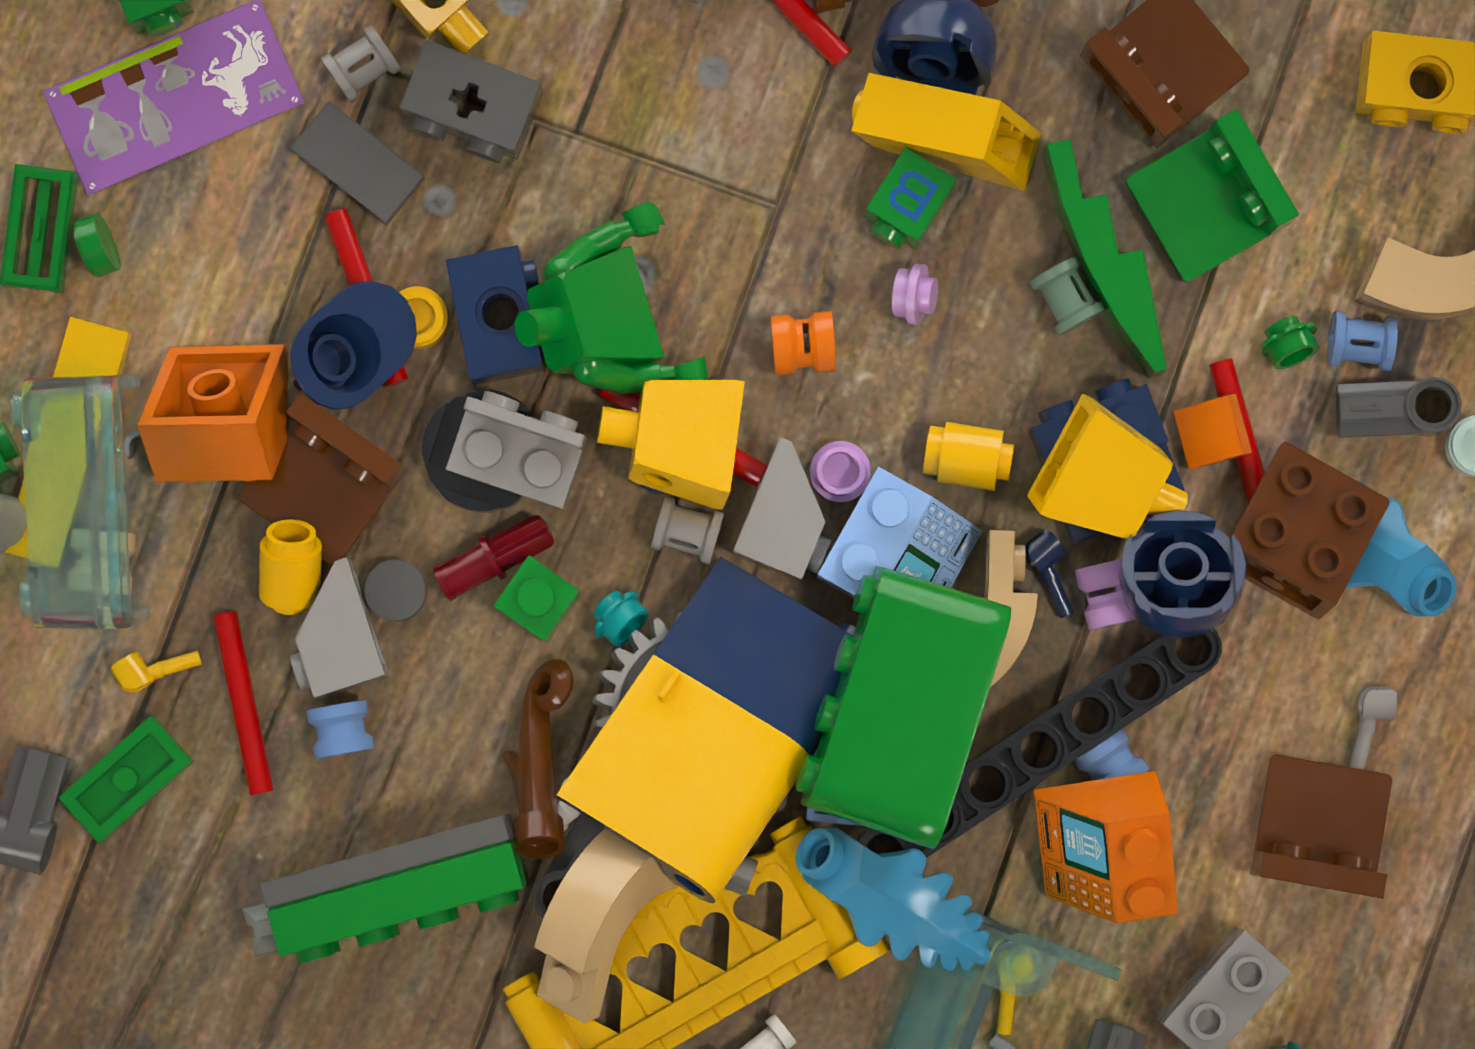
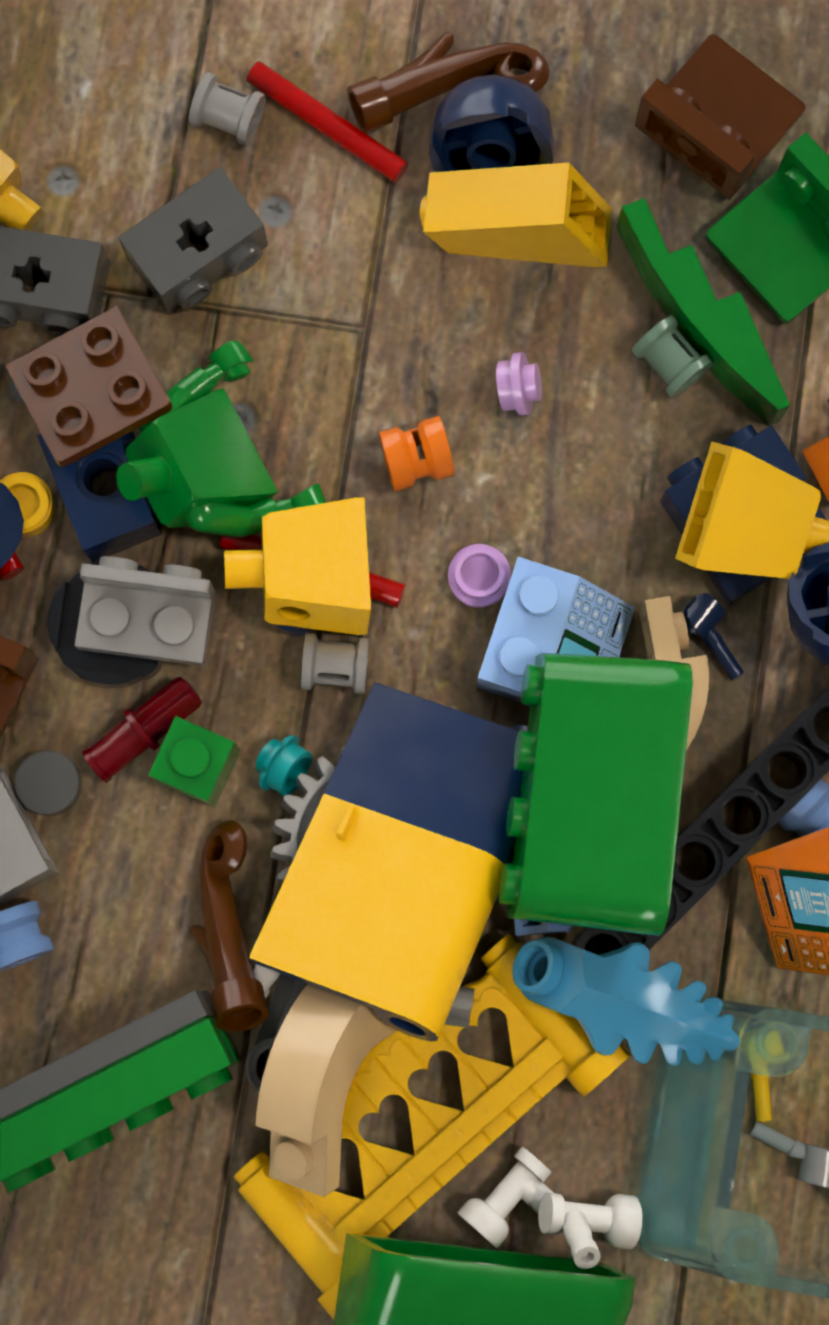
camera: 10 degrees left, 5 degrees down
light grey slope [733,437,831,582] -> none
green brick [864,147,957,249] -> none
yellow brick [923,422,1014,491] -> none
lavender wheel [1074,559,1137,630] -> none
none -> reddish brown bracket [5,306,172,467]
none -> dark grey brick [118,167,268,315]

